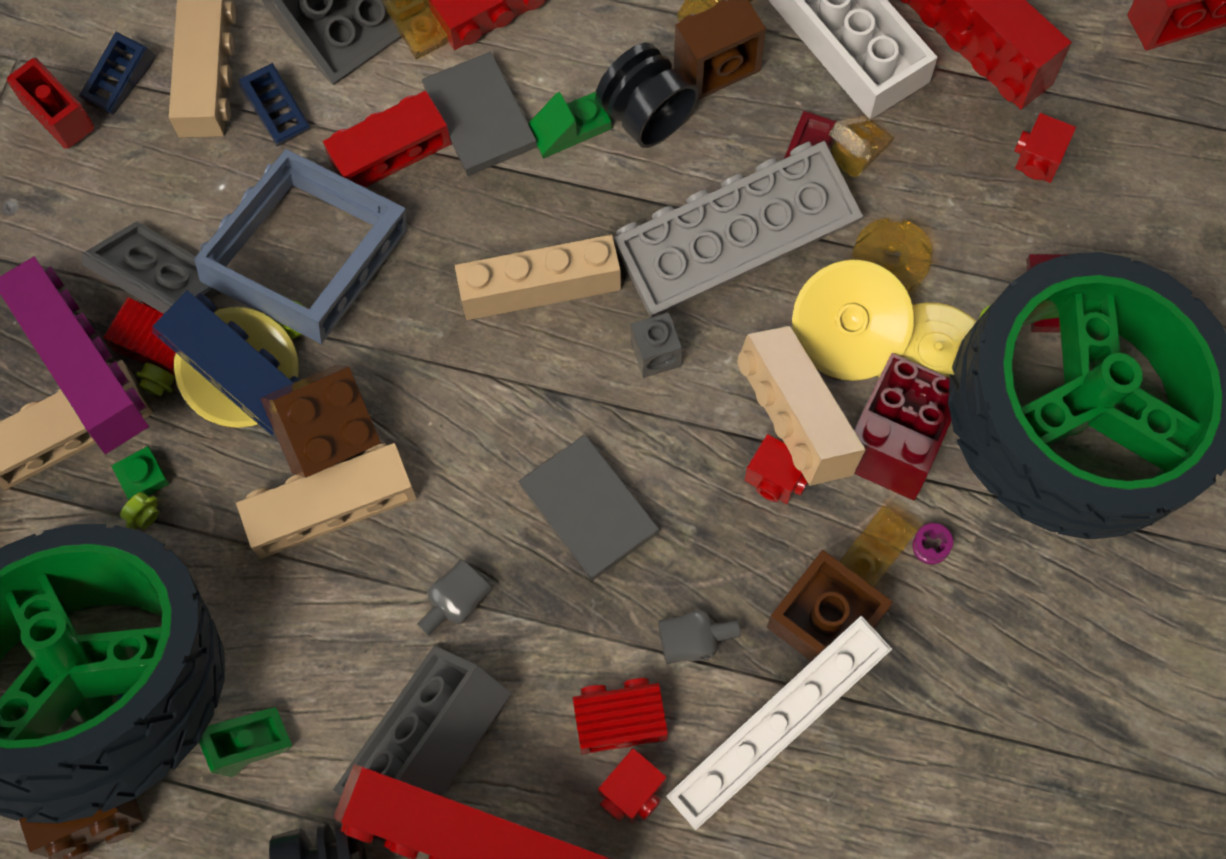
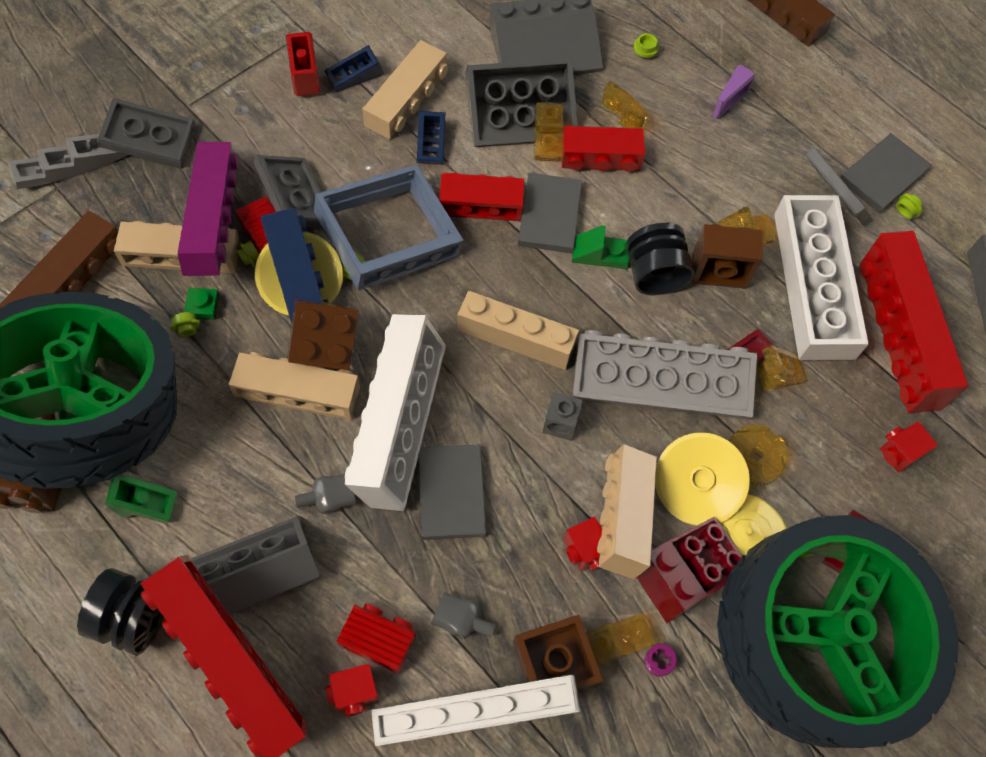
camera: 25 degrees right, 5 degrees down
none -> white brick [345,314,446,511]

